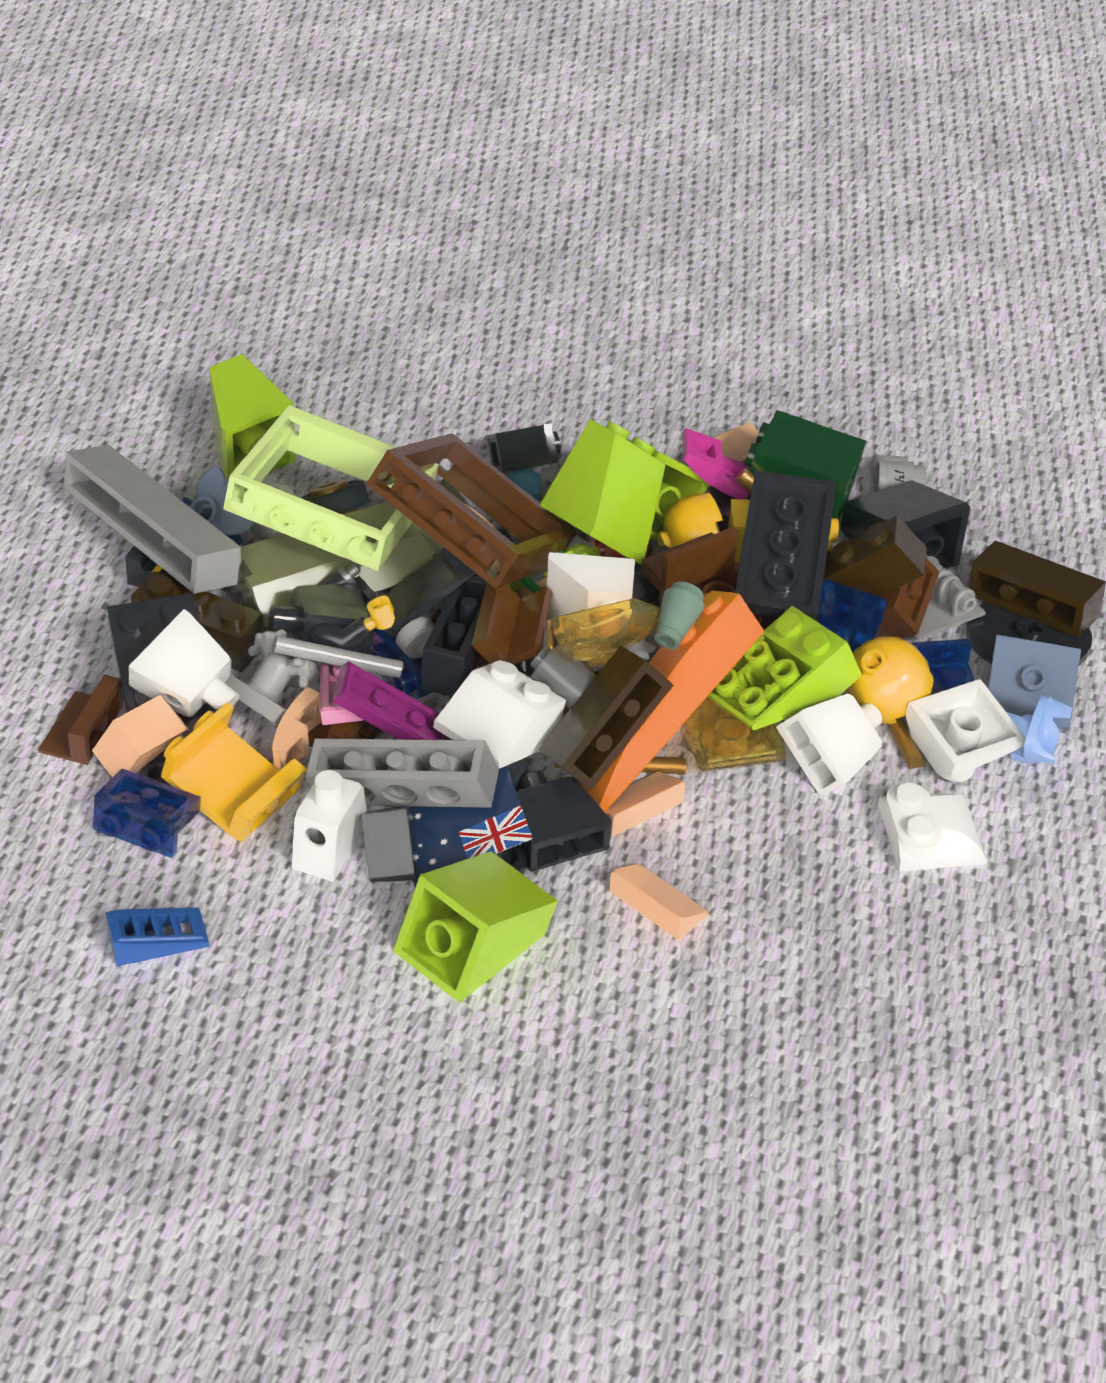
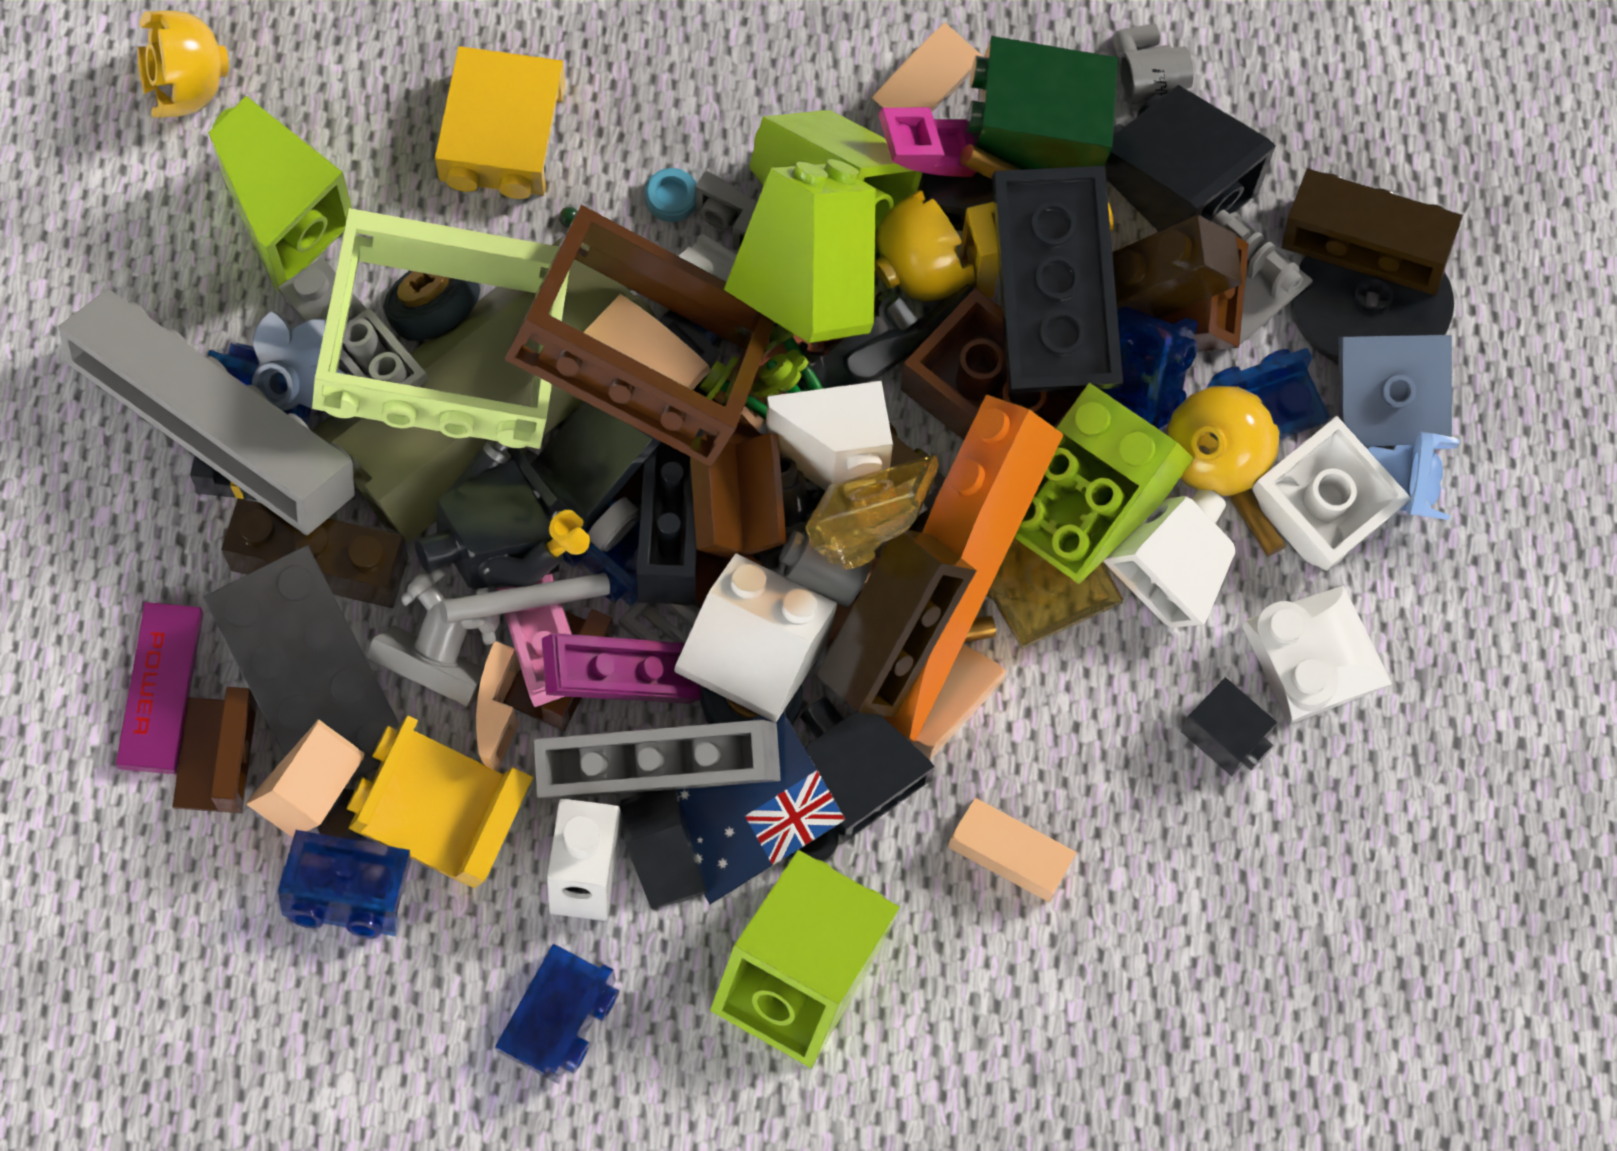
camera: 15 degrees left, 25 degrees up
blue slope [105,908,210,966] -> none
white torso [129,609,240,717] -> none
black slope [486,423,561,473] -> none
reddish brown panel [641,527,738,595] -> none
sand green cone [654,582,705,649] -> none
none -> magenta tile [116,602,204,775]
none -> yellow cylinder [137,10,229,118]
none -> yellow panel [435,46,566,199]
none -> clear blue bracket [495,943,620,1085]
none -> black brick [1180,677,1277,777]

